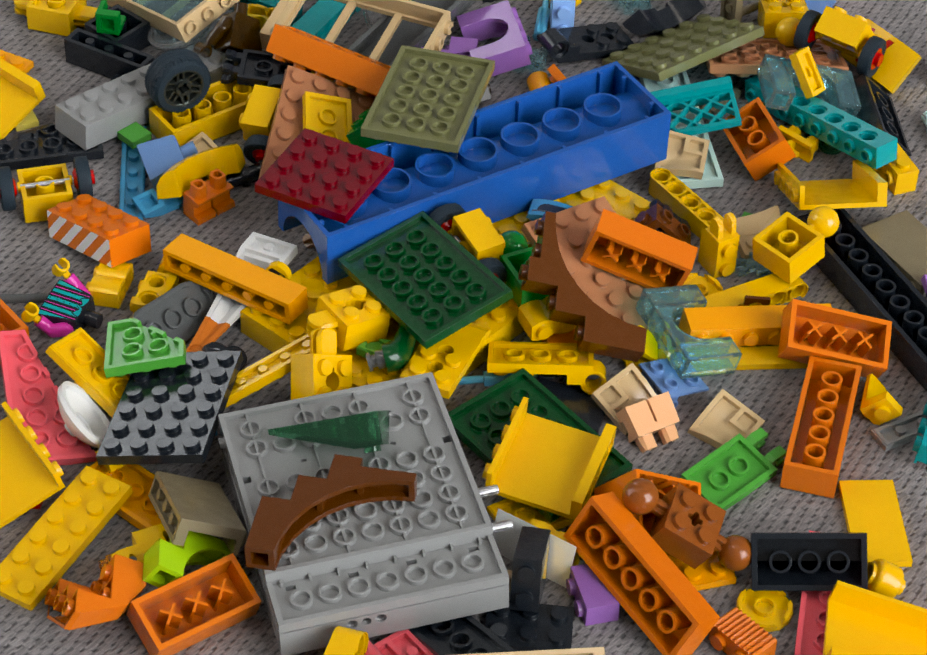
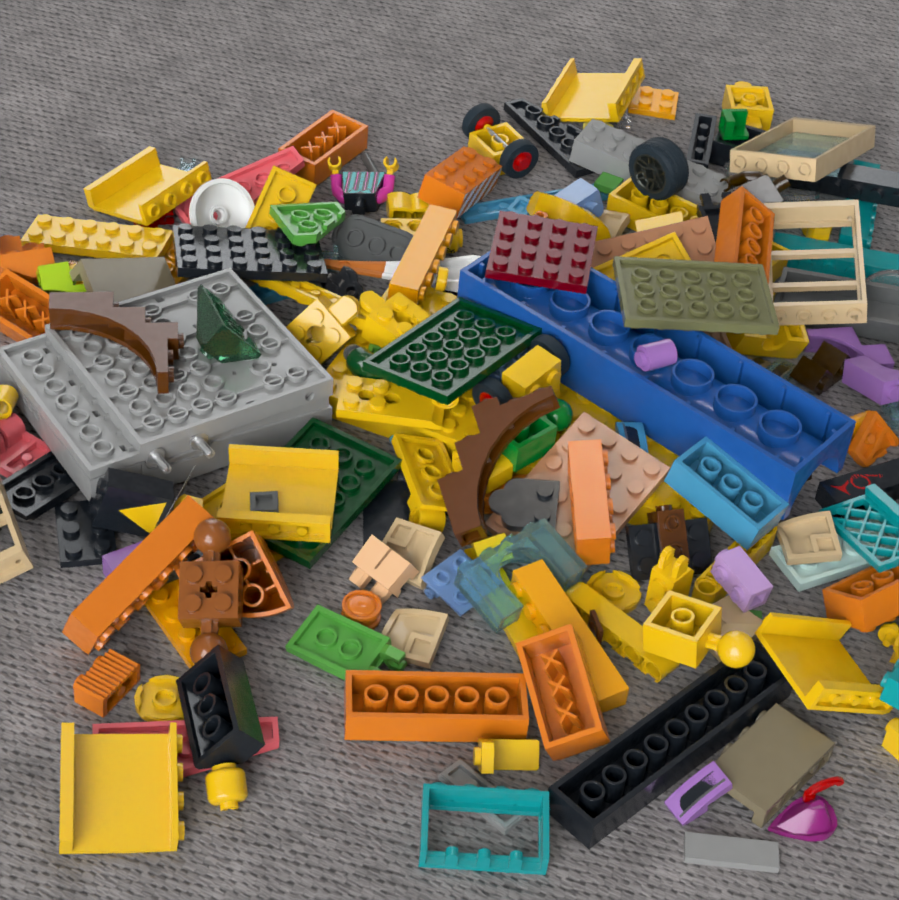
camera: 70 degrees right, 0 degrees up
yellow tile [838,480,913,567] -> none
none -> dark grey tile [250,491,279,513]
none -> orange wheel [341,590,382,630]
none -> black plate [489,478,560,535]
none -> medium lavender brick [634,339,677,372]
none -> dark azure brick [664,436,789,550]
none -> lavender brick [711,546,773,613]

